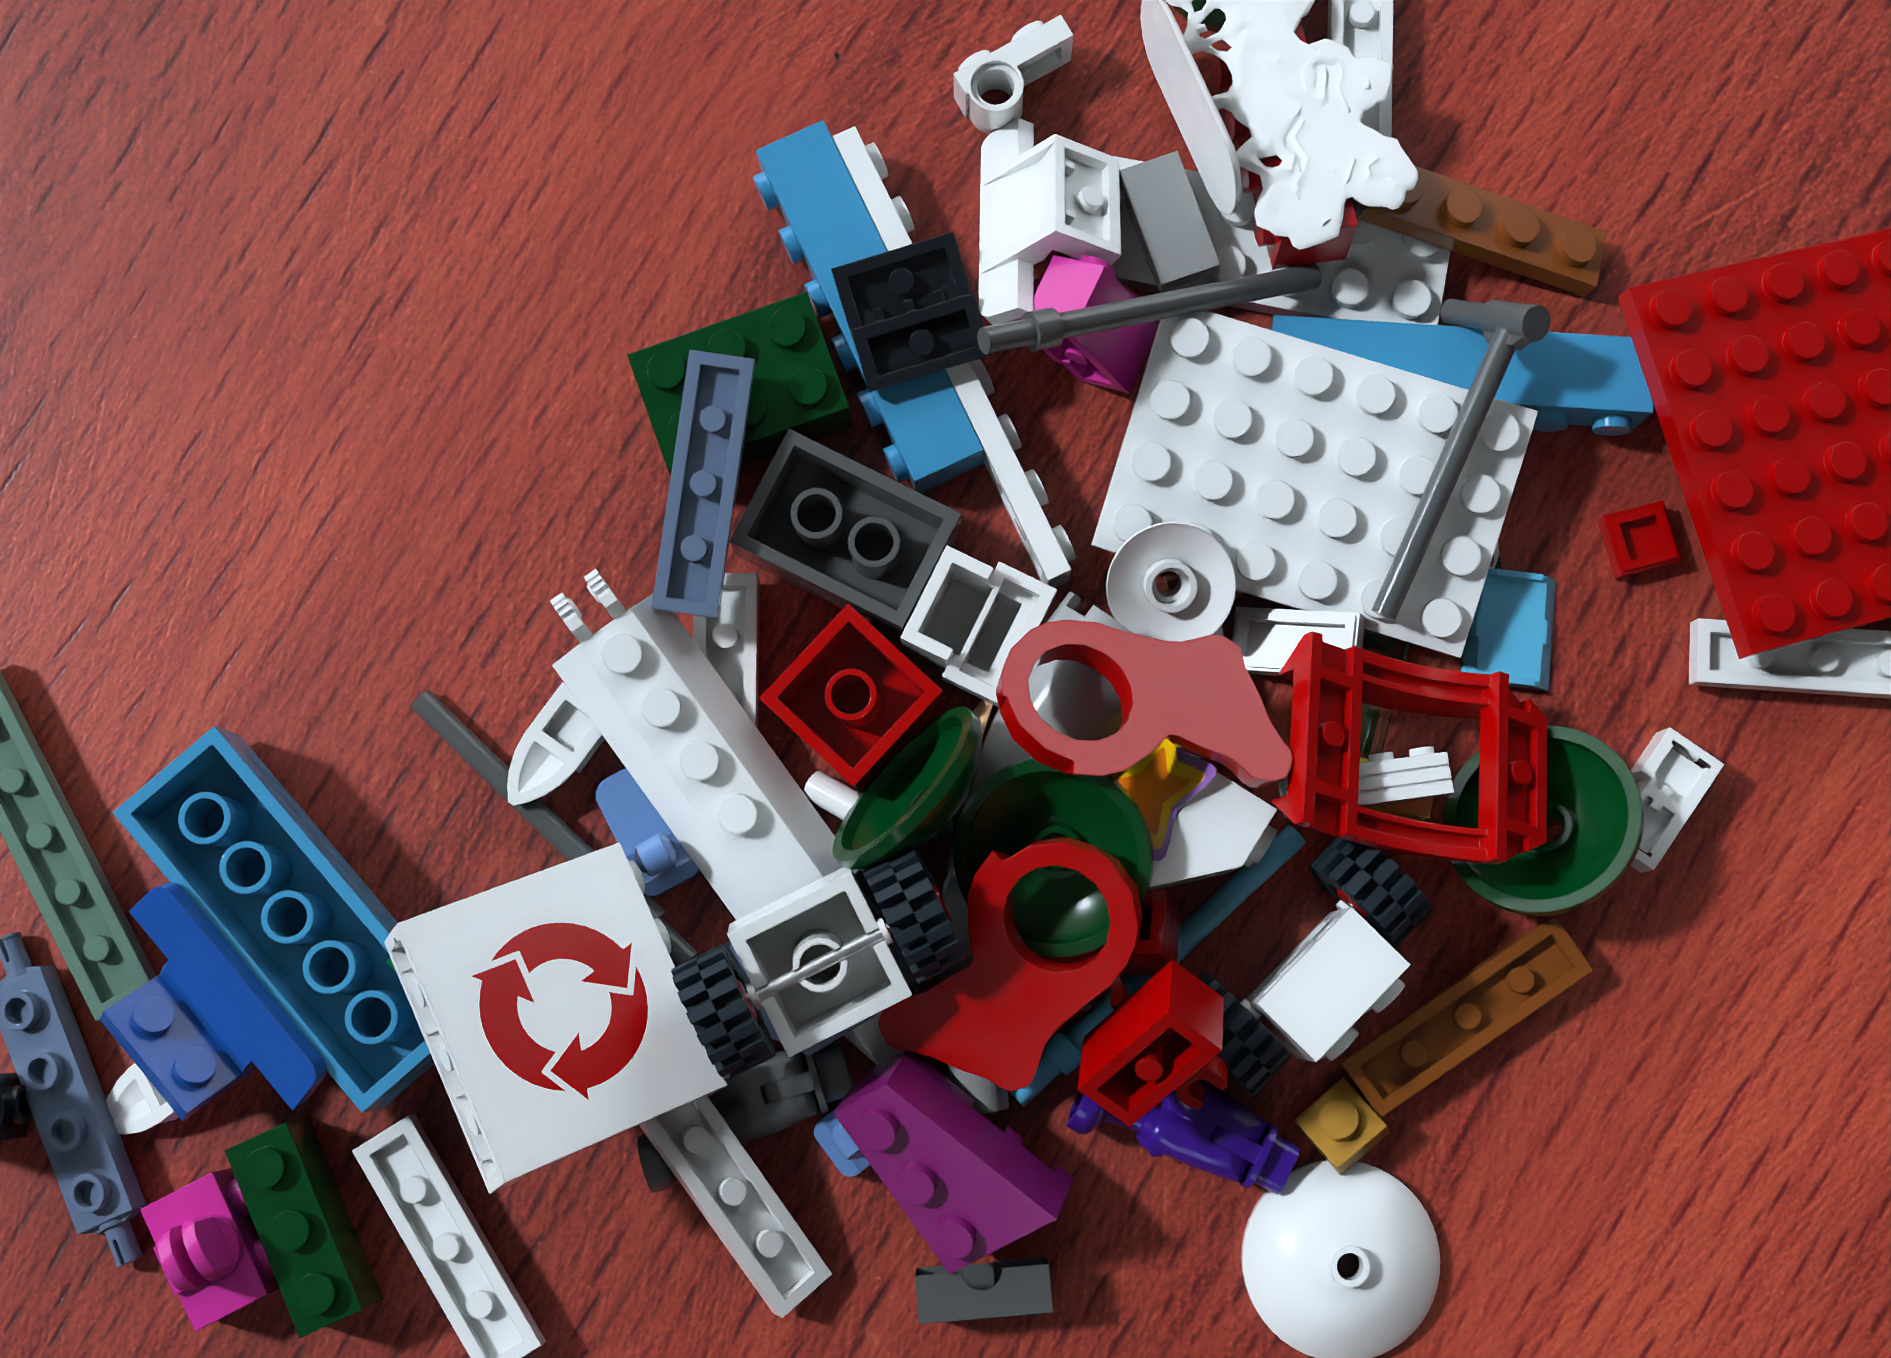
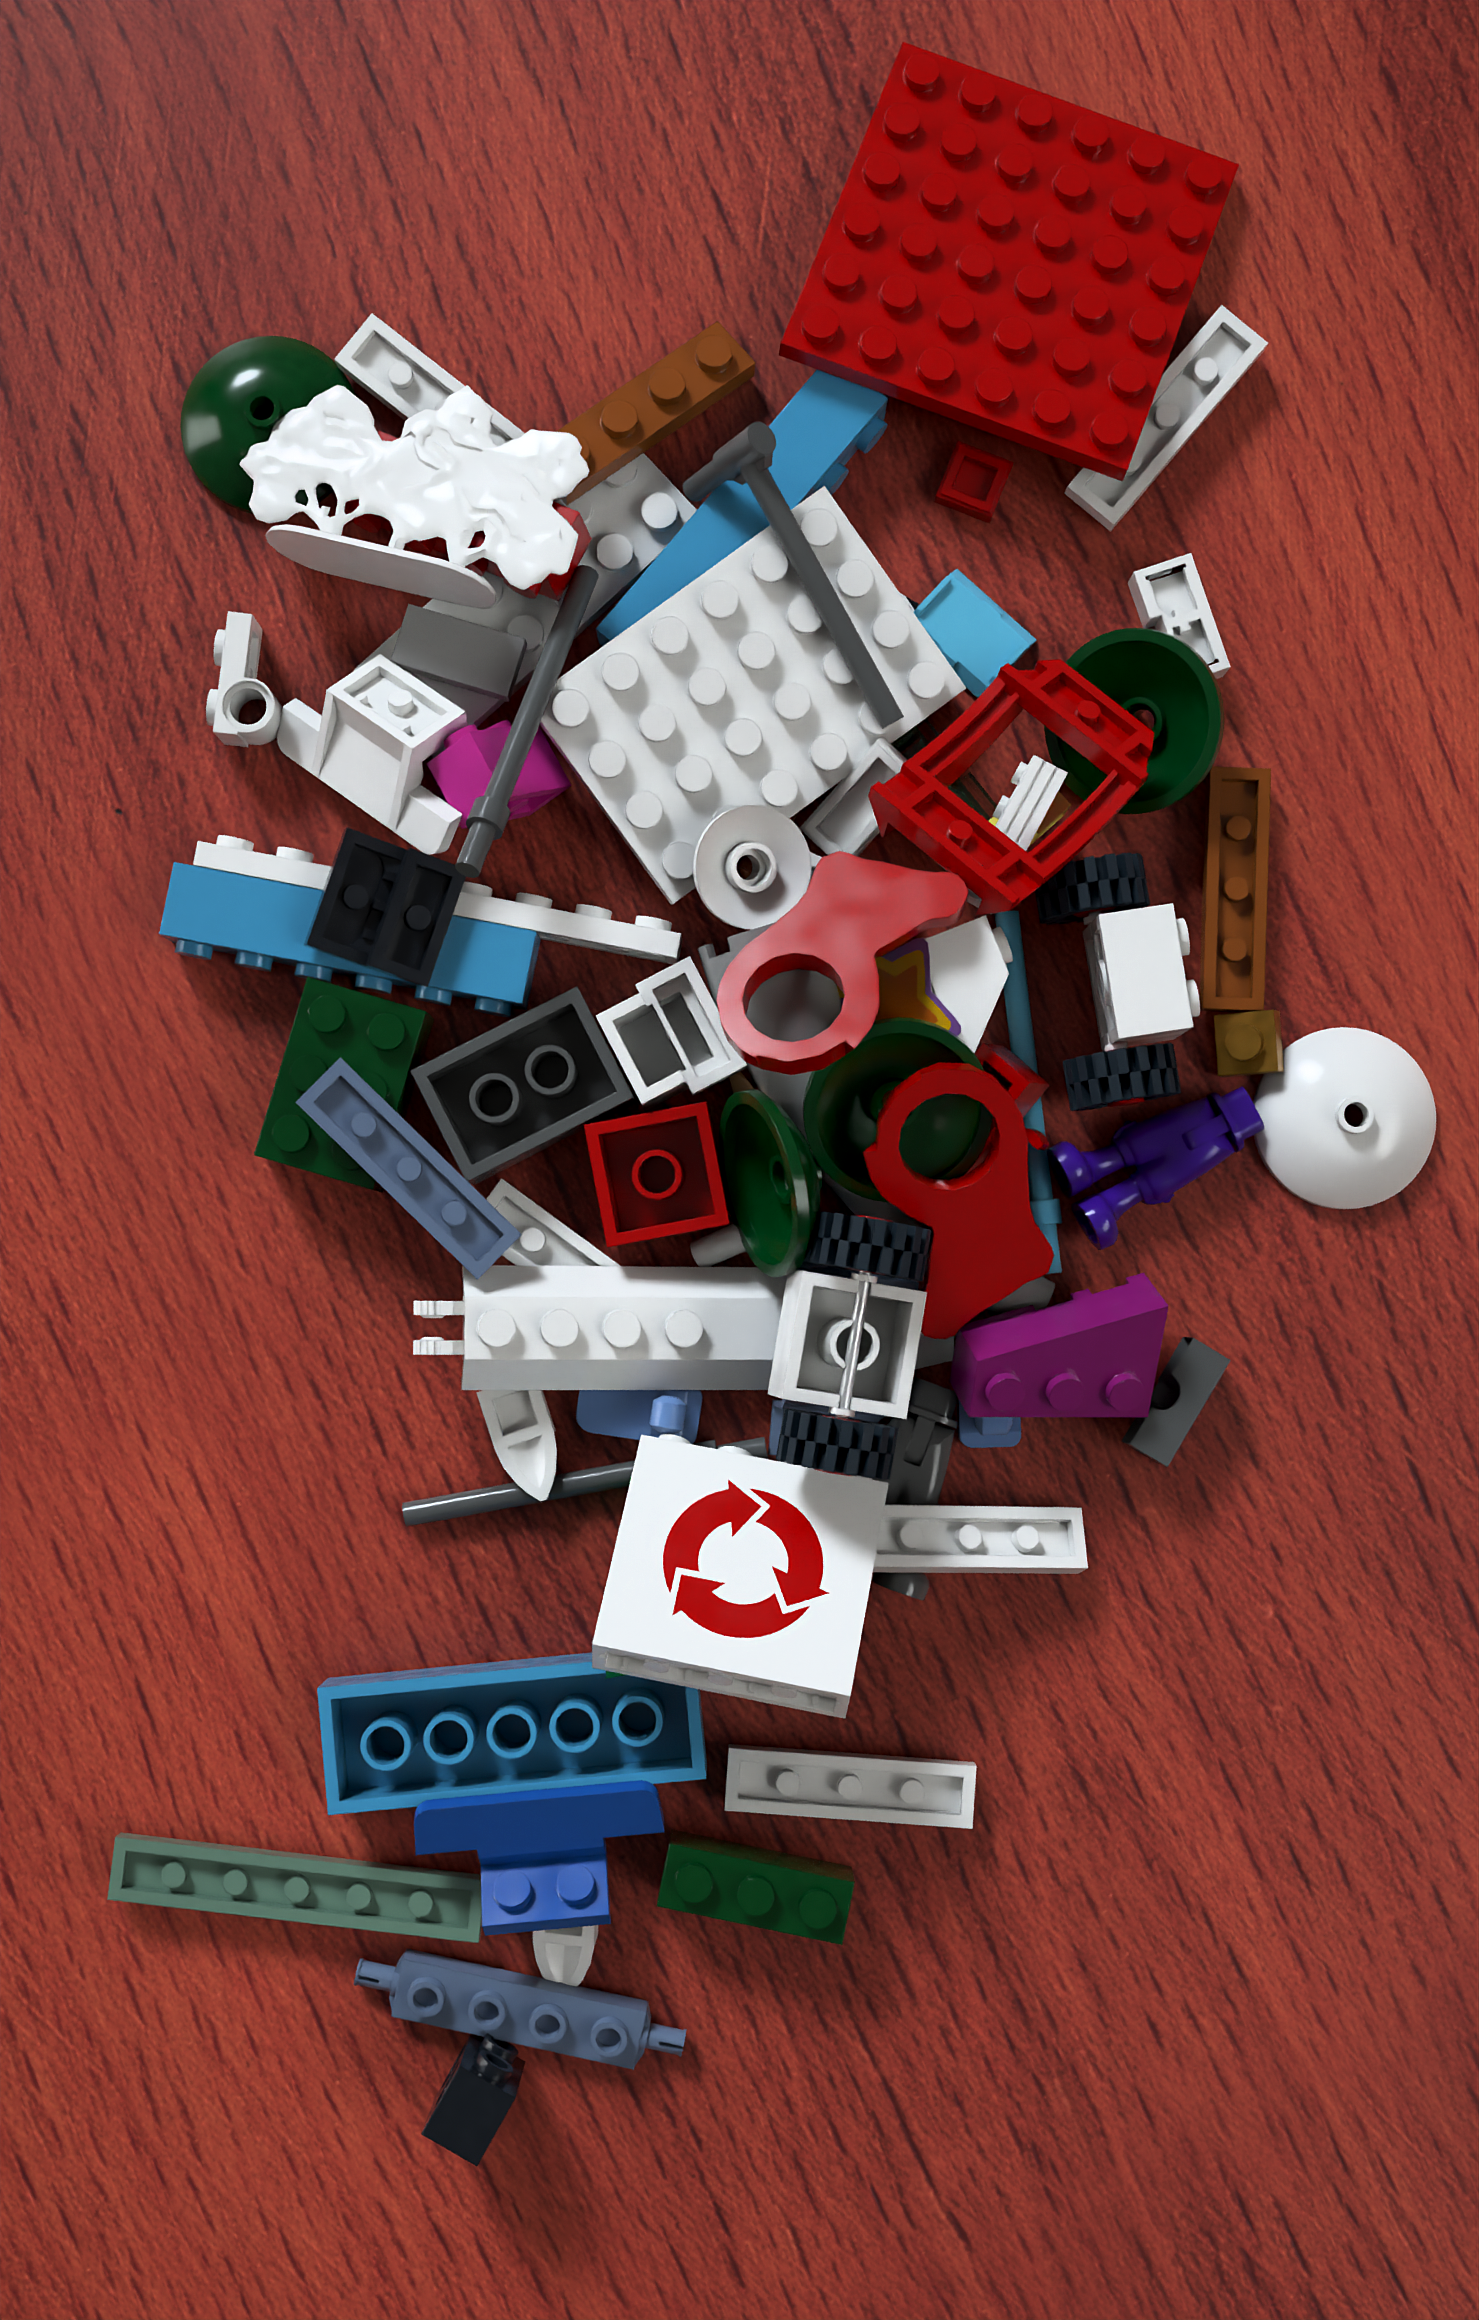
camera: 60 degrees left, 5 degrees up
dark pink brick [140,1168,280,1331] -> none
red brick [1077,960,1228,1127] -> none

